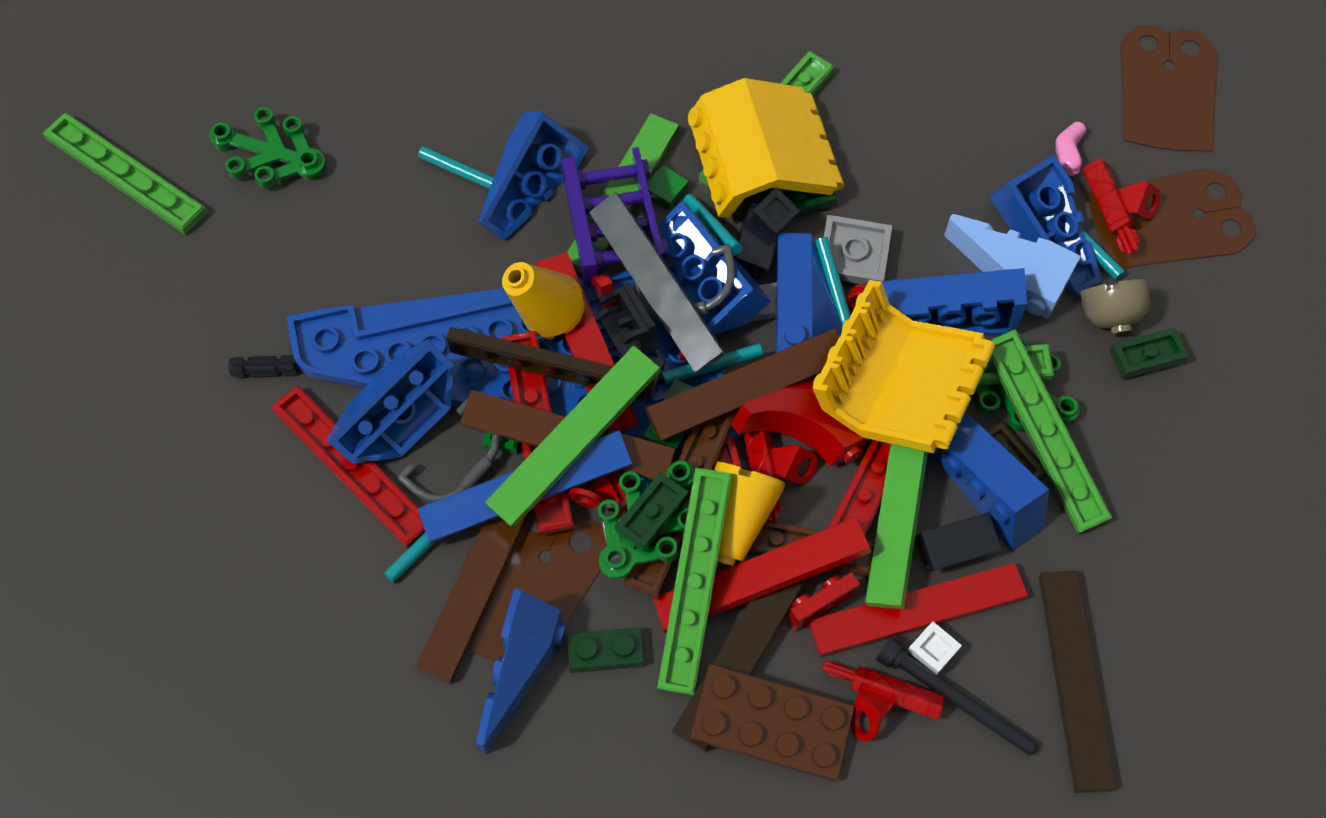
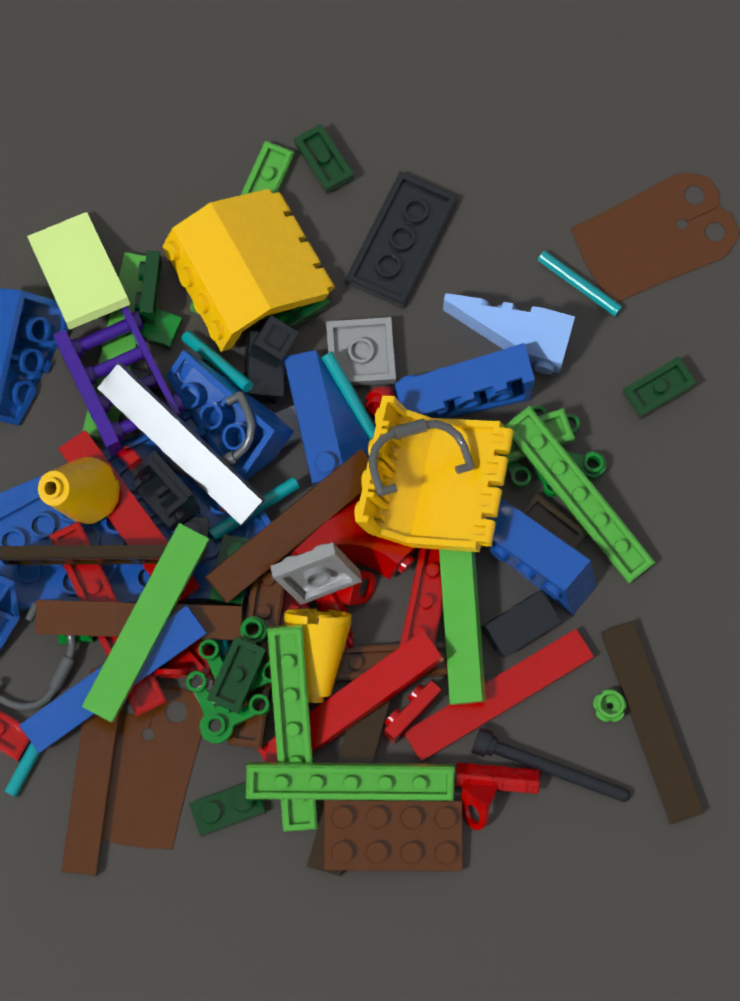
camera: 15 degrees left, 10 degrees up
blue wedge [476,588,567,754] -> none
white plate [908,621,962,675] -> none
blue wedge [989,154,1102,297] -> none
bright pink arm [1055,121,1086,176] -> none
dark tan cylinder [1080,279,1151,335] -> none
red piece [1082,158,1160,255] -> none
reddish brown piece [1121,25,1218,151] -> none
none -> yellowish green tile [27,212,130,330]
none -> dark green plate [135,250,163,324]
none -> bright green tile [246,762,455,801]
none -> light grey plate [271,542,362,605]
none -> dark green plate [294,124,354,194]
none -> black tile [345,171,458,309]
none -> dark grey piece [368,419,475,496]
none -> bright green plate [593,689,627,722]

